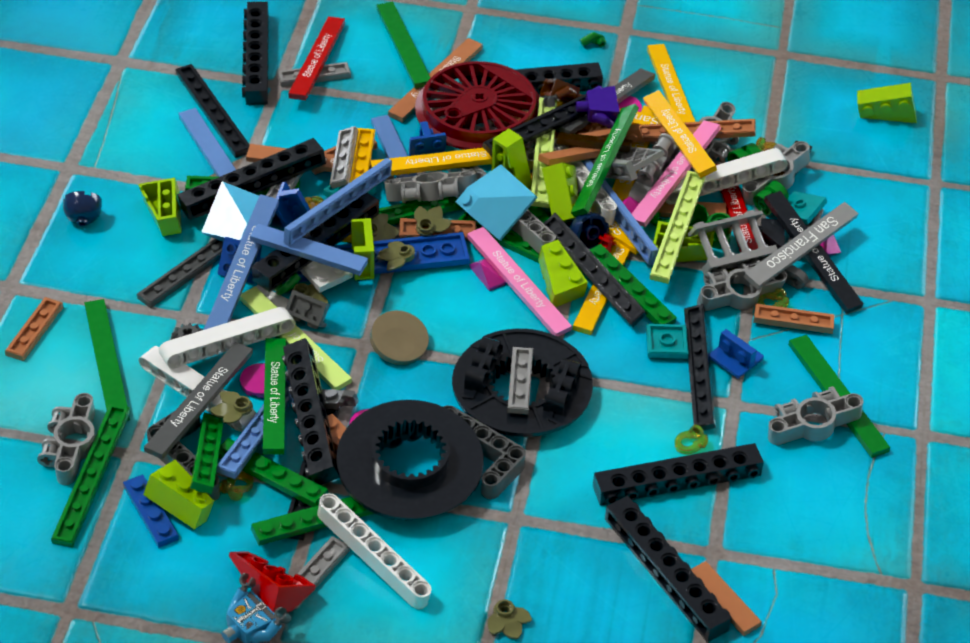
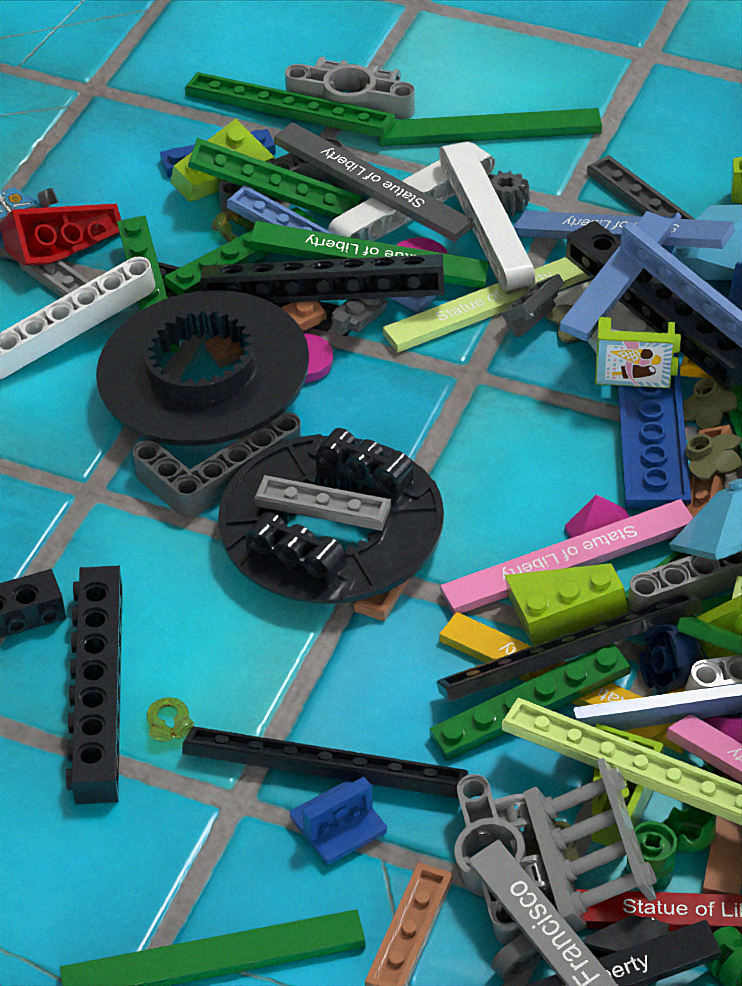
camera: 105 degrees right, 0 degrees up
nougat tile [5,297,63,361] -> none
olive plate [210,391,253,423] -> none
dark tan piece [370,310,429,365] -> none
olive plate [377,241,415,271] -> none
red plate [598,233,617,253] -> none
teal plate [646,324,688,359] -> none
clear yellow piece [757,288,789,308] -> none
light grey piece [768,386,864,445] -> none

